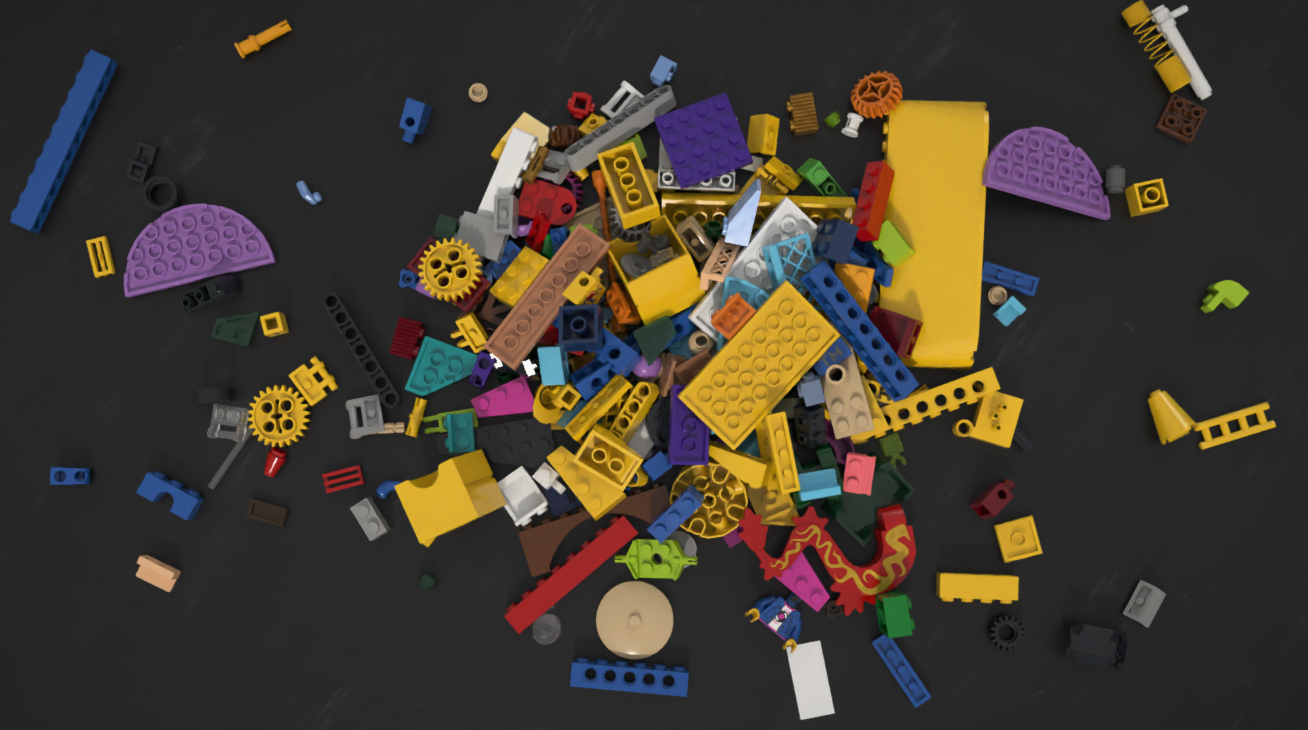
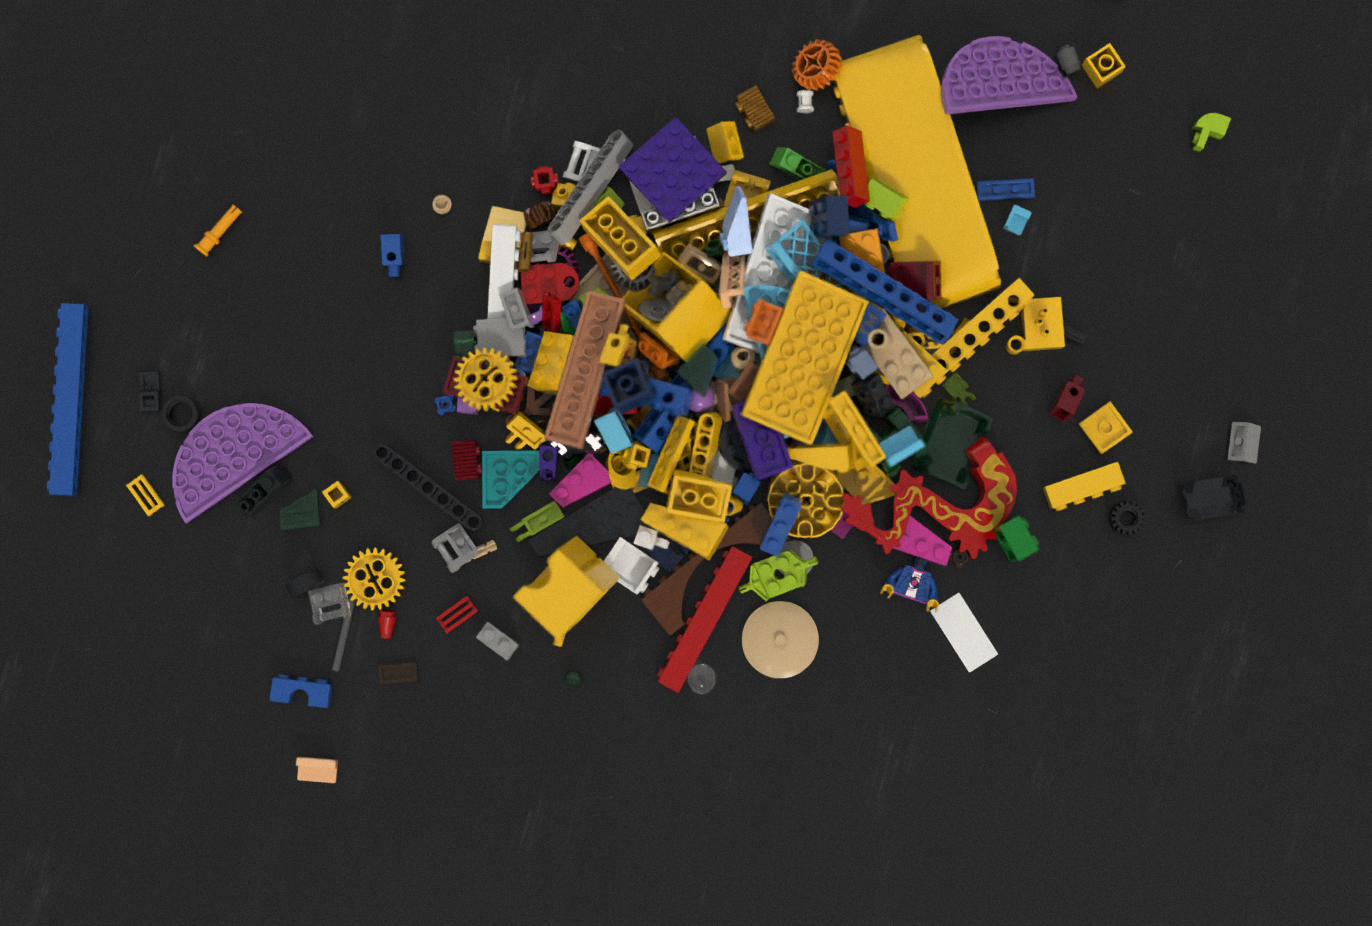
camera: 25 degrees left, 0 degrees up
blue leg [50,467,90,485] -> none
yellow plate [288,356,338,406] -> none
medium blue arm [296,181,322,204] -> none
blue arm [376,480,402,499] -> none
yellow pin [405,397,428,437] -> none
teal bracket [444,413,476,454] -> none
blue brick [570,657,689,697] -> none
medium blue brick [650,55,677,87] -> none
yellow plate [764,156,803,191] -> none
clear neon green plate [824,111,841,128] -> none
coral plate [843,452,876,496] -> none
blue plate [871,634,931,708] -> none
tan plate [988,286,1007,305] -> none
yellow cone [1148,389,1198,445] -> none
yellow bar [1194,402,1276,450] -> none

